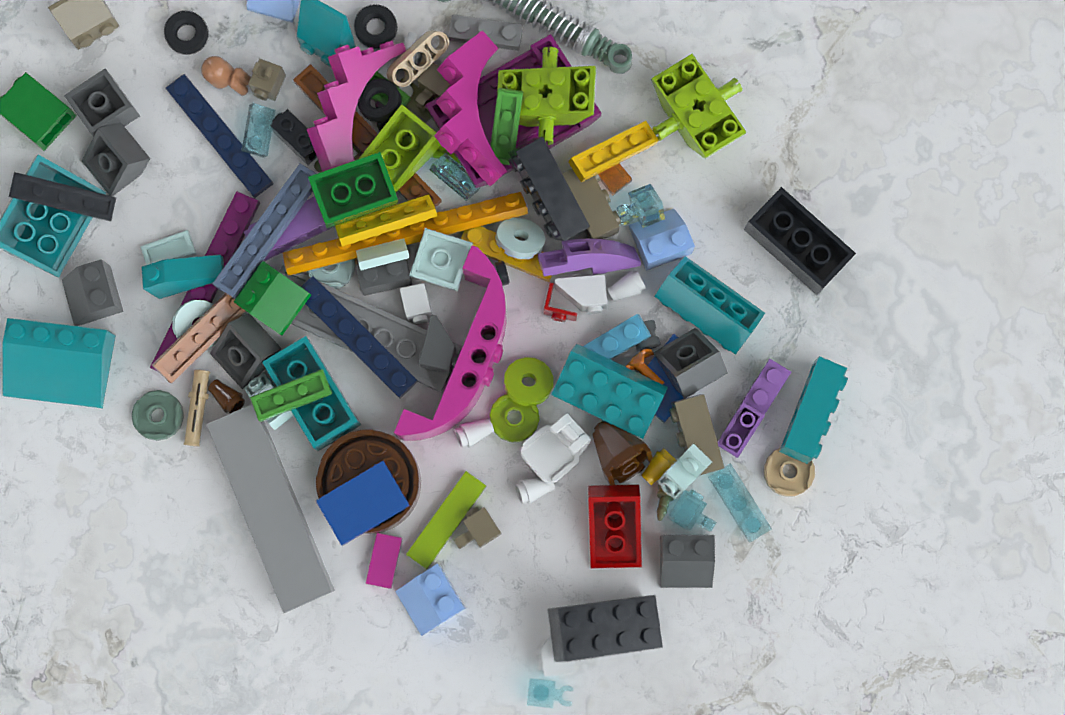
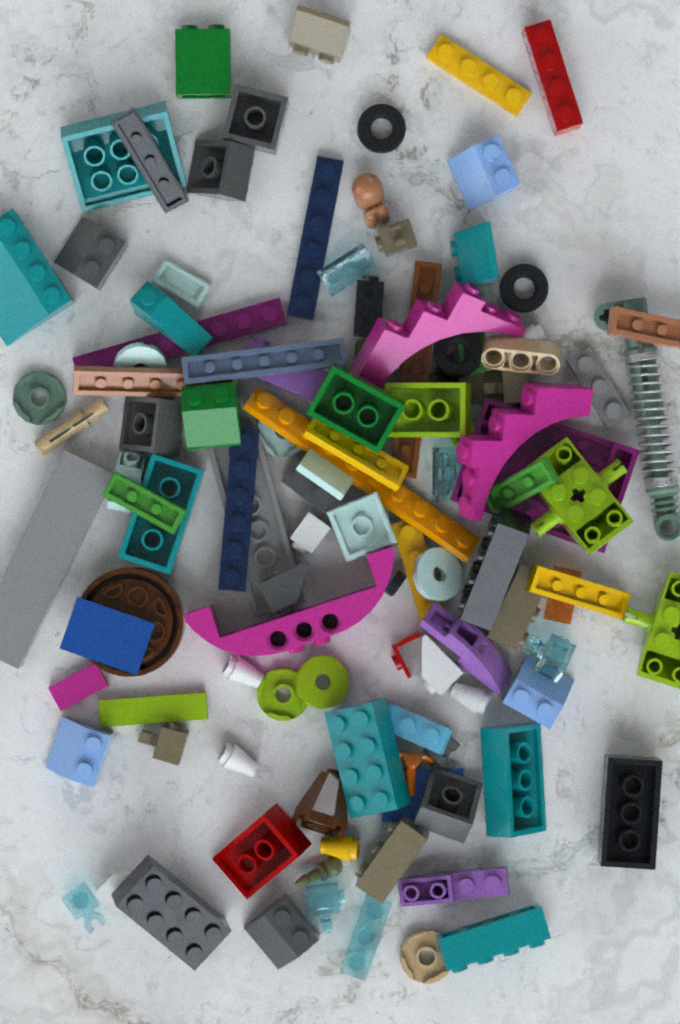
camera: 50 degrees right, 10 degrees up
reddish brown cone [208,379,245,413] -> none
white piece [520,413,591,483] -> none
light aqua slope [657,444,712,500] -> none

